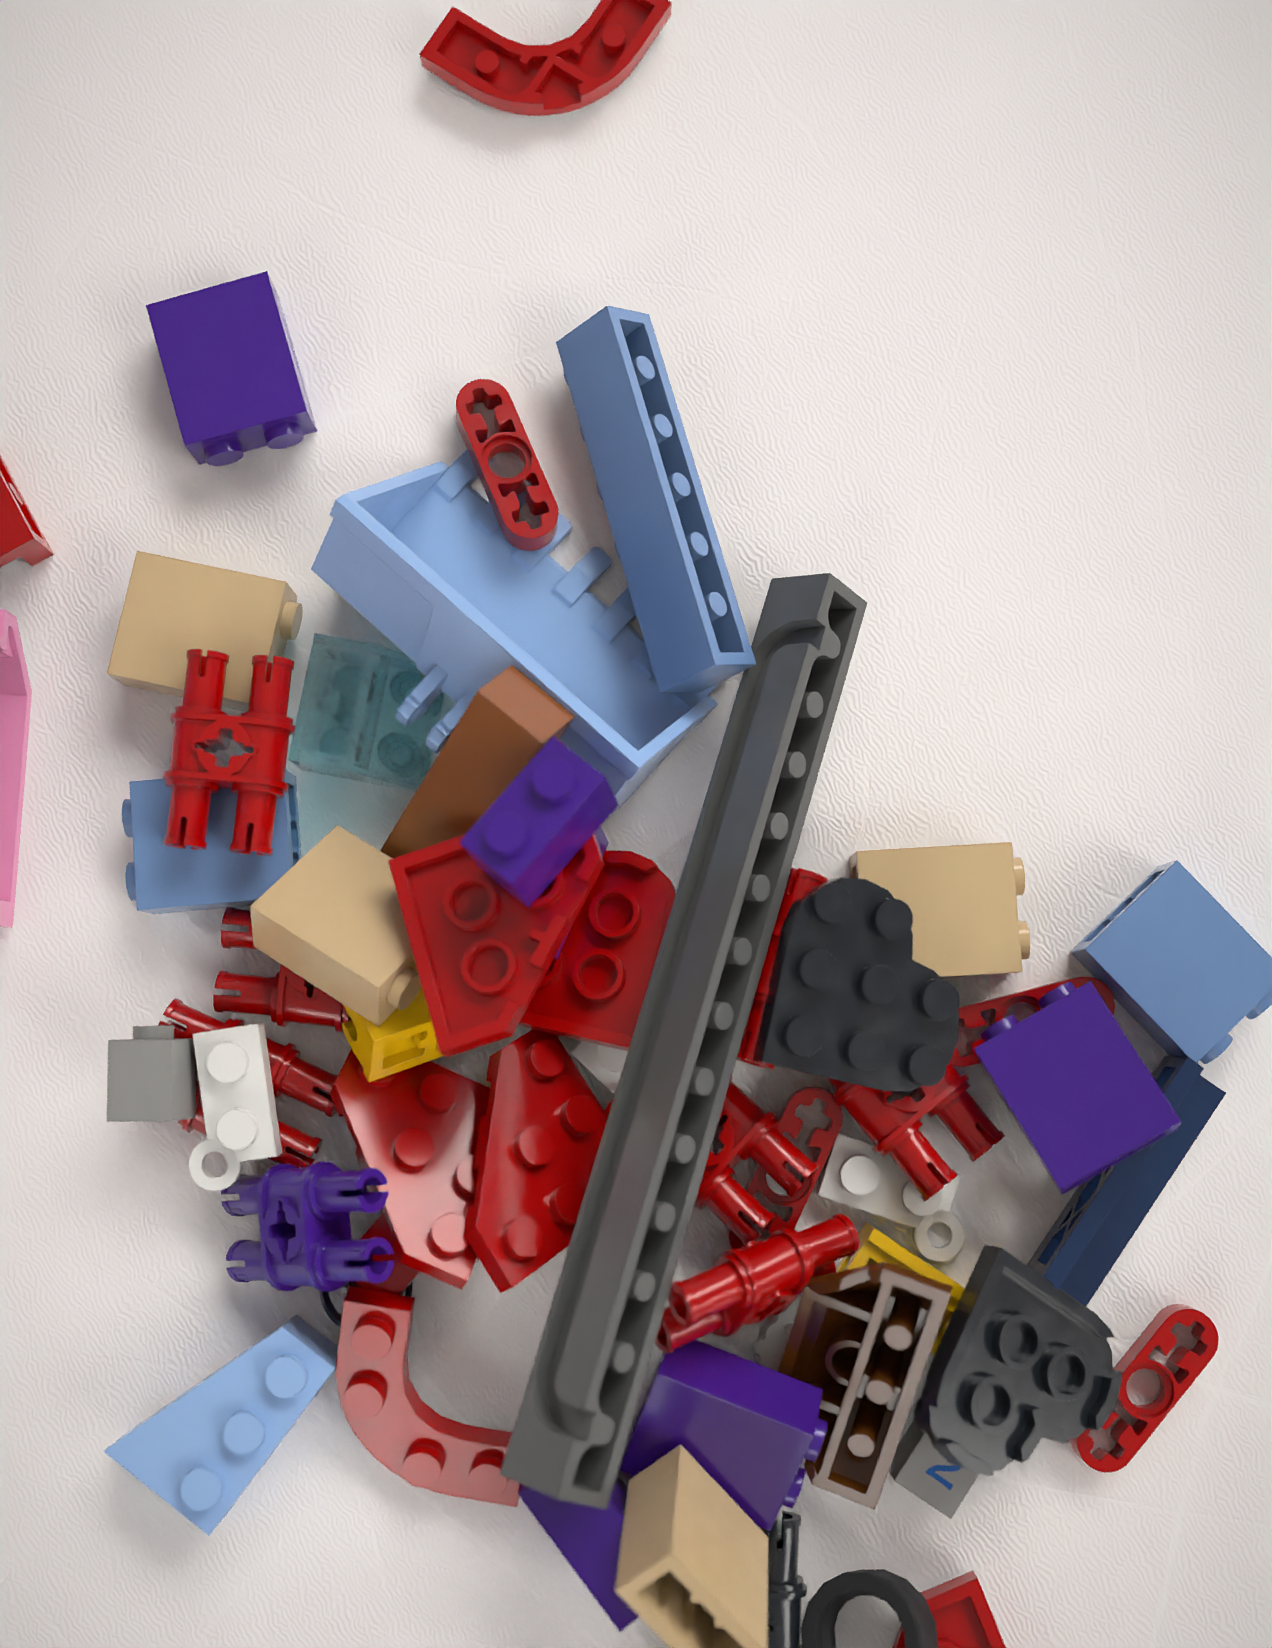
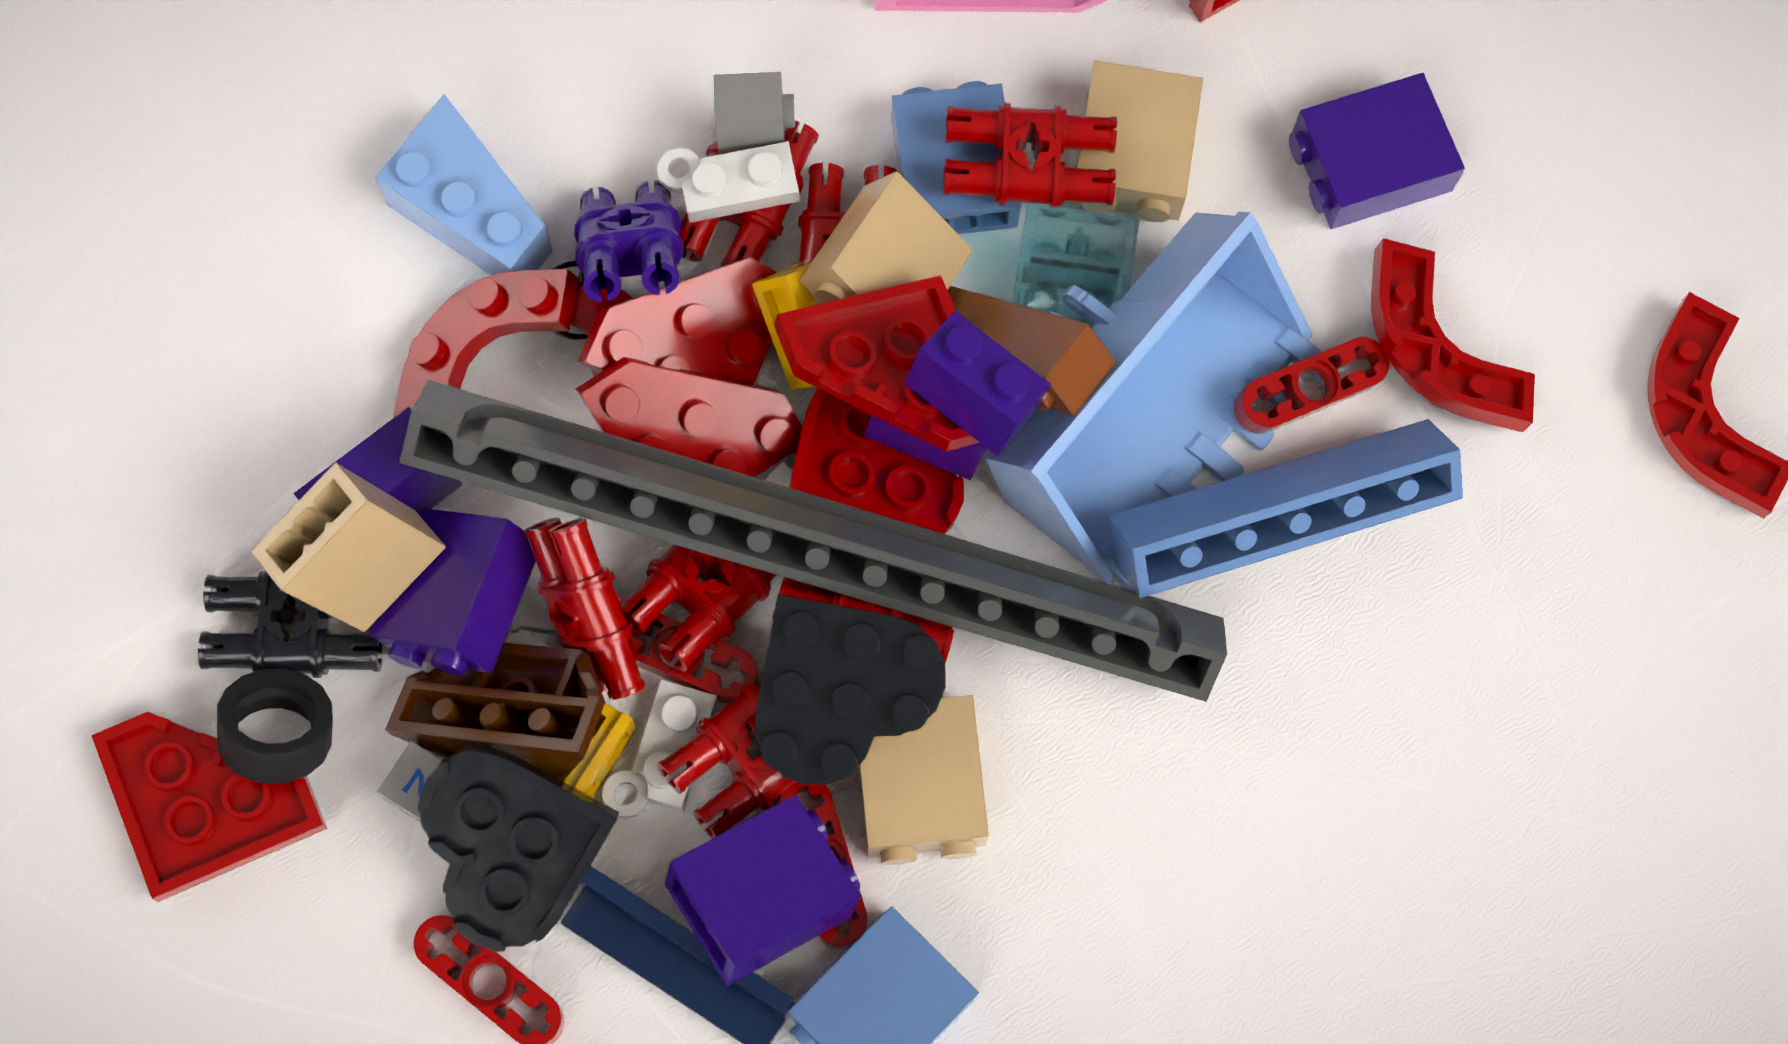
camera: 85 degrees right, 10 degrees down
none -> red plate [1371,238,1535,433]

